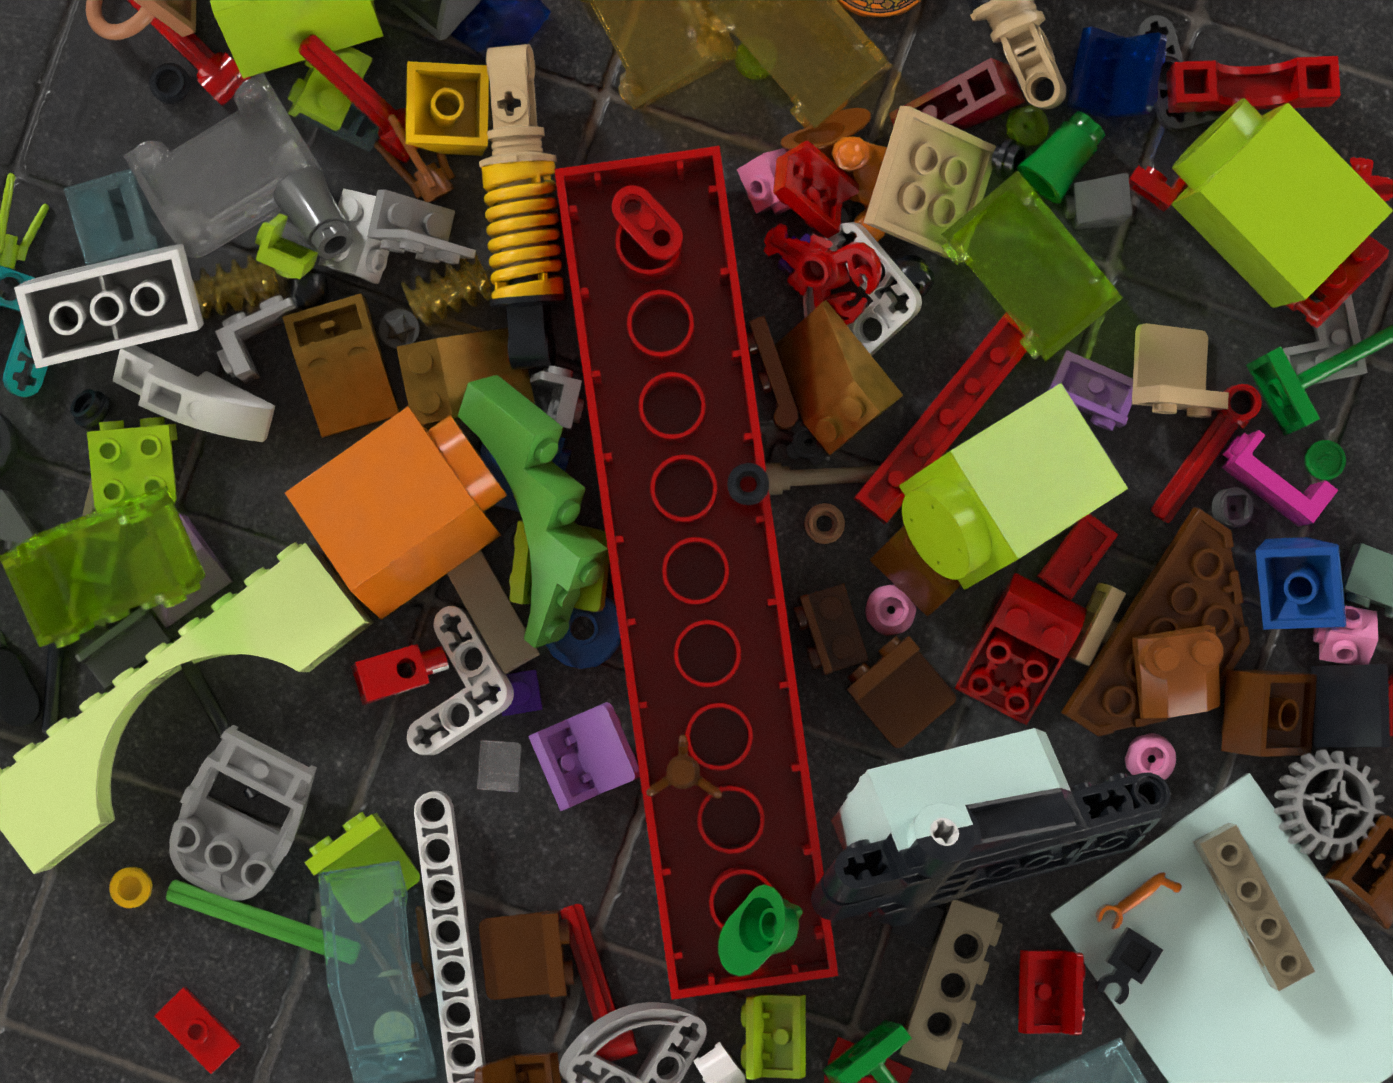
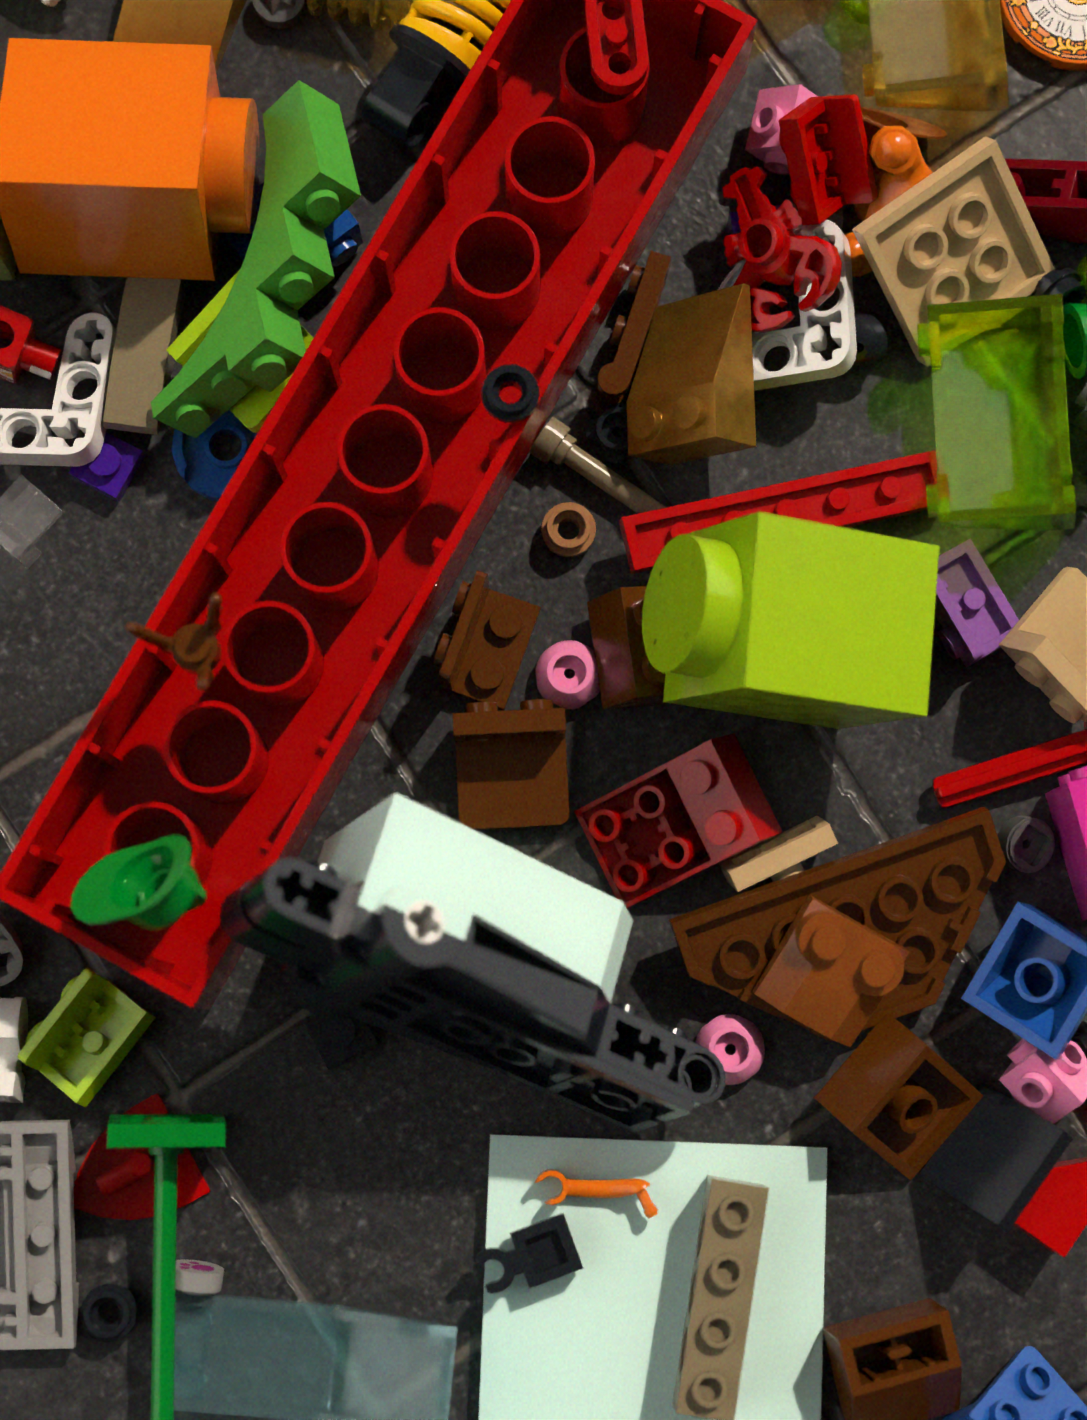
camera: 35 degrees right, 5 degrees down
pearl gold slope [397,328,535,428] -> none
medium lavender bracket [528,702,640,811] -> none
light grey bracket [530,366,584,431] -> none
dark tan brick [897,899,1003,1071] -> none
red bracket [1018,949,1086,1035] -> none
red plate [1036,514,1118,600] -> none
light grey gear [1274,749,1385,860] -> none

